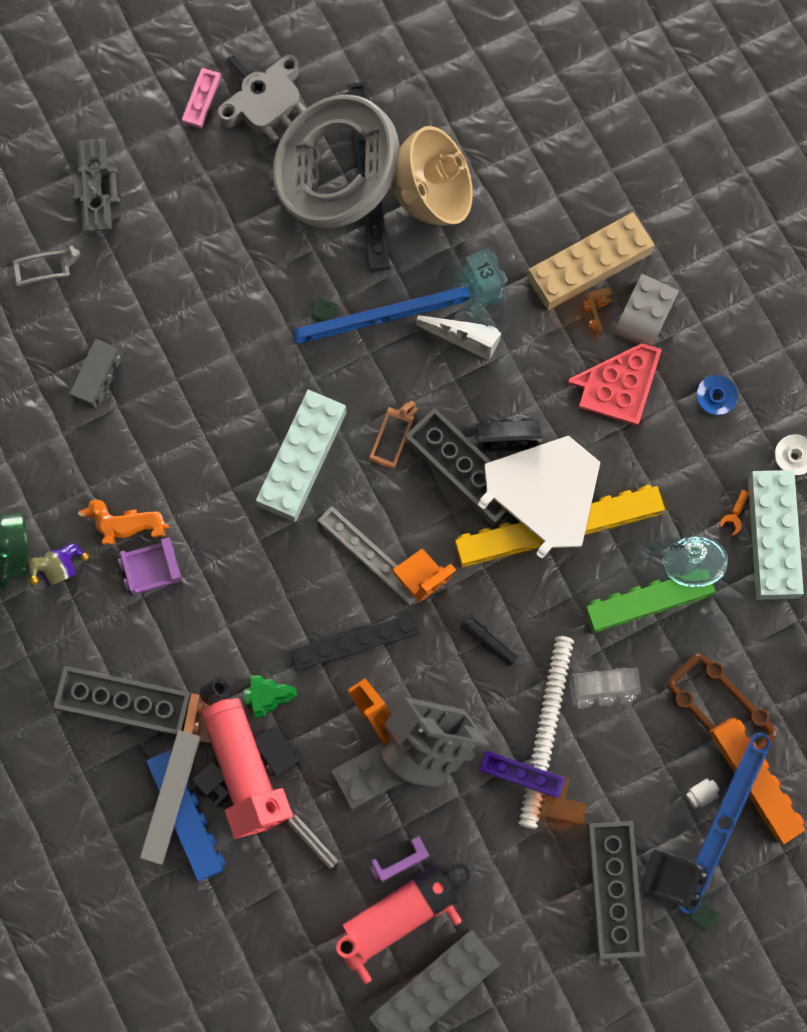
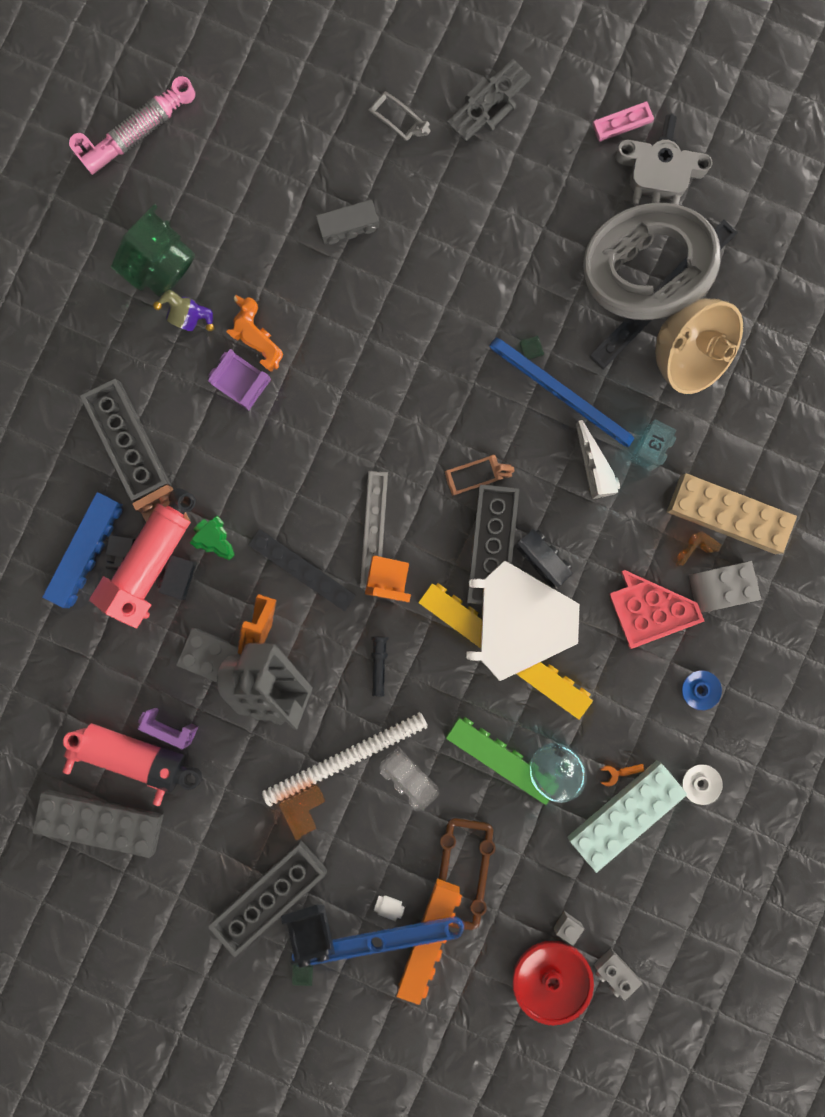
camera: 55 degrees right, 10 degrees up
light grey tile [140,730,201,864] -> none
light aqua brick [256,390,347,523] -> none
light grey axle [288,815,338,869] -> none
dark purple tile [479,750,566,799] -> none

